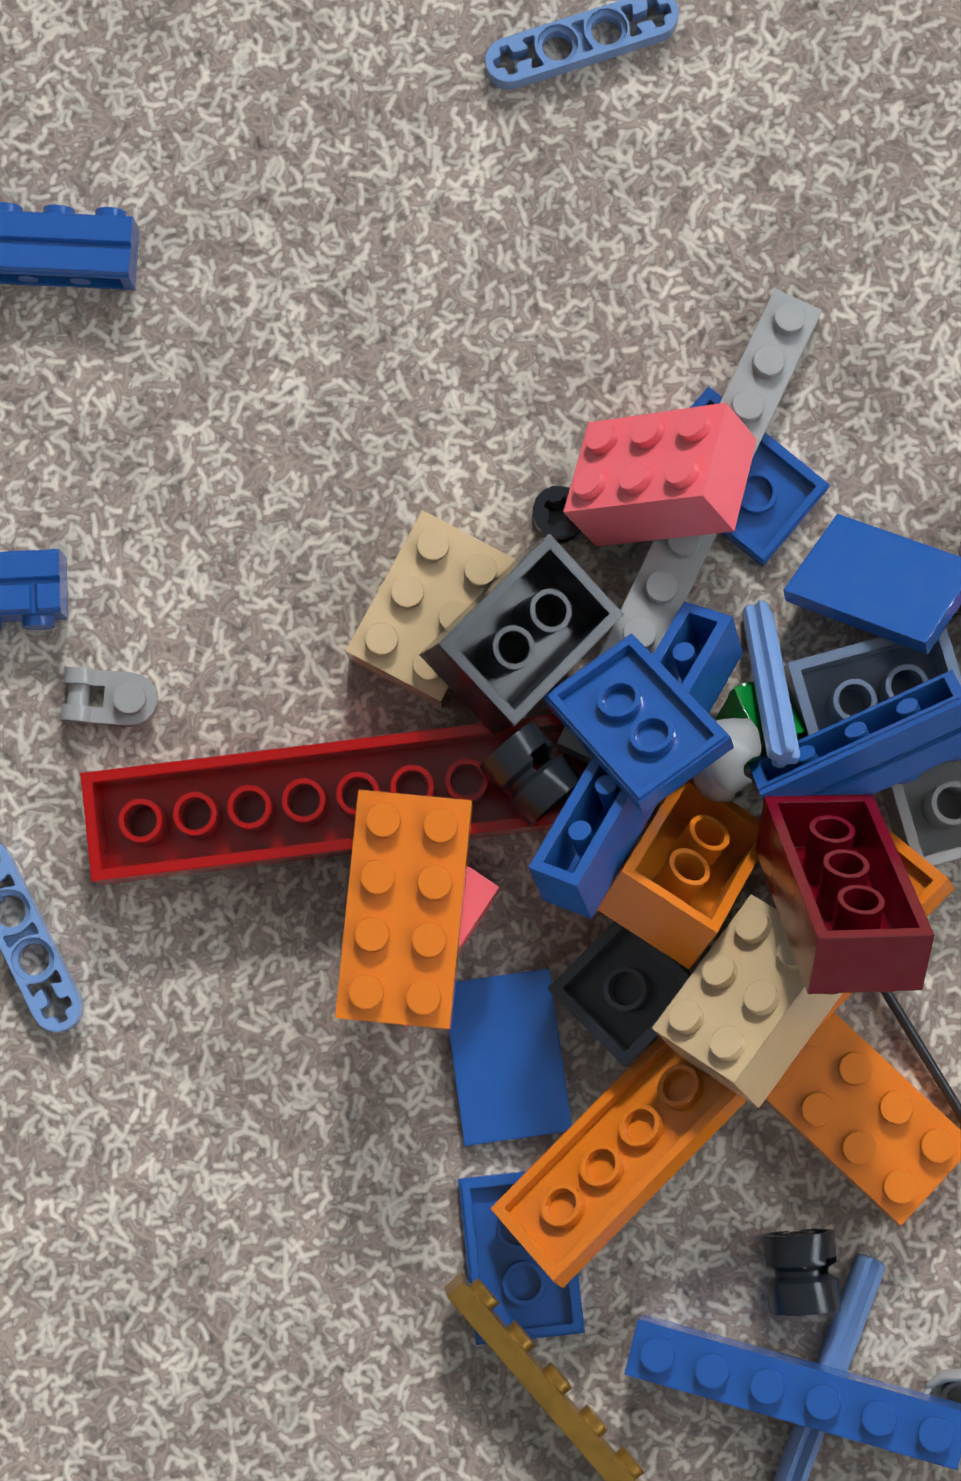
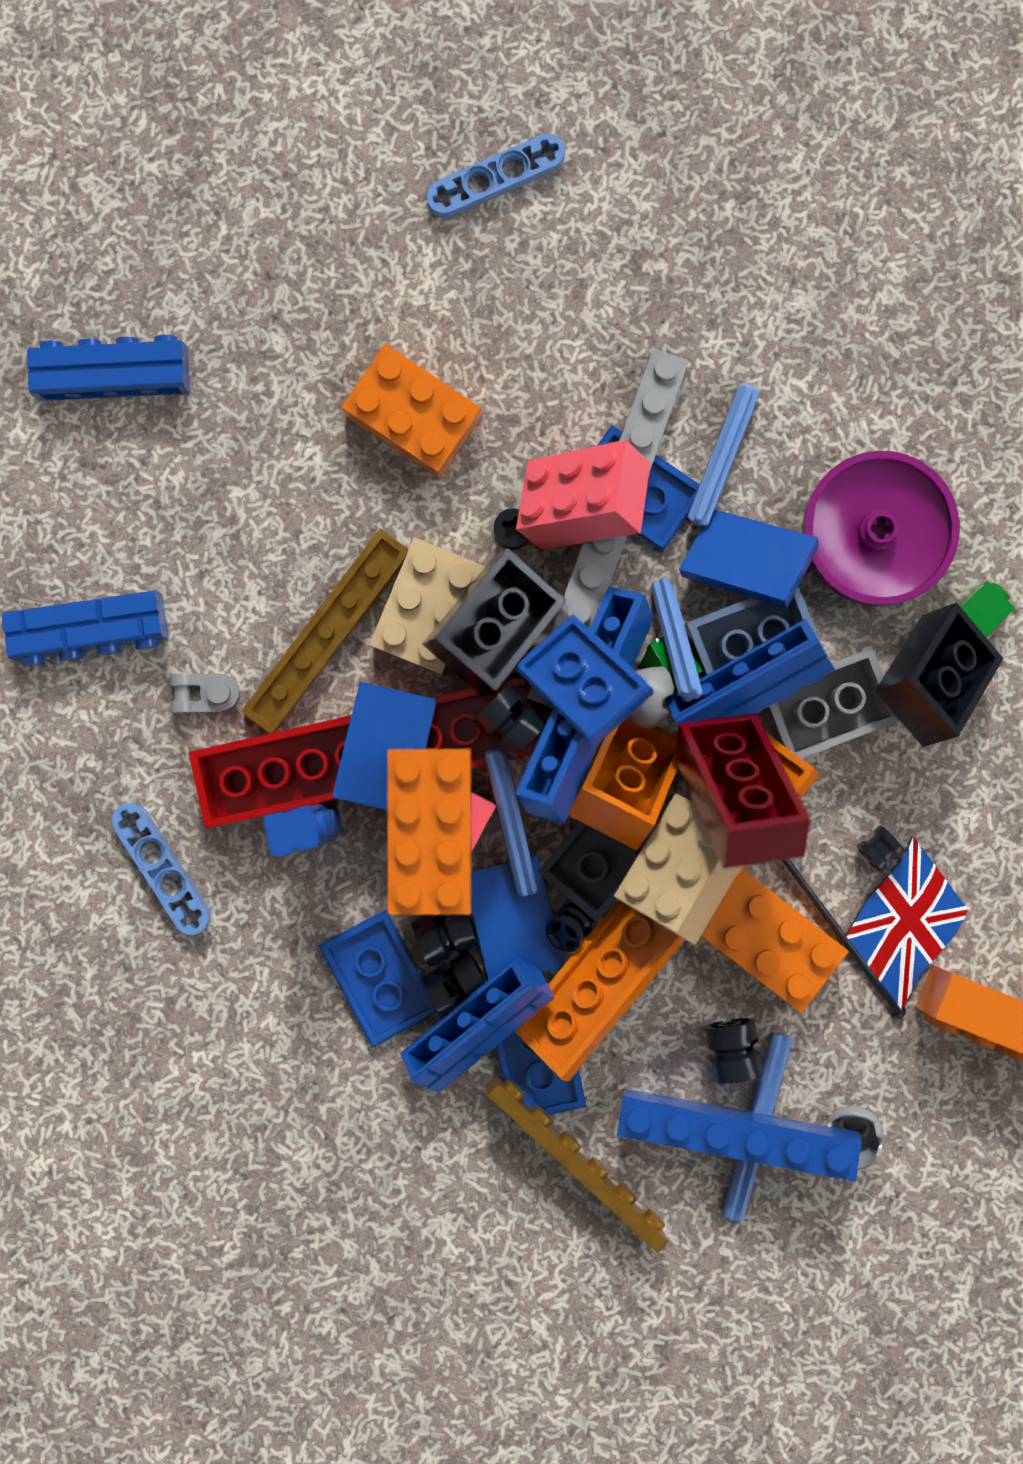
camera: 10 degrees left, 5 degrees up
none -> pearl gold plate [241,528,409,733]
none -> blue brick [263,803,343,857]
none -> blue tile [318,909,438,1048]
none -> blue tile [332,682,437,810]
none -> orange brick [341,343,482,480]
none -> blue brick [401,957,554,1093]
none -> black wheel [410,914,480,967]
none -> black wheel [421,951,488,1018]
none -> medium blue axle [485,748,537,896]
none -> black wheel [545,903,594,952]
none -> medium blue axle [687,384,759,527]

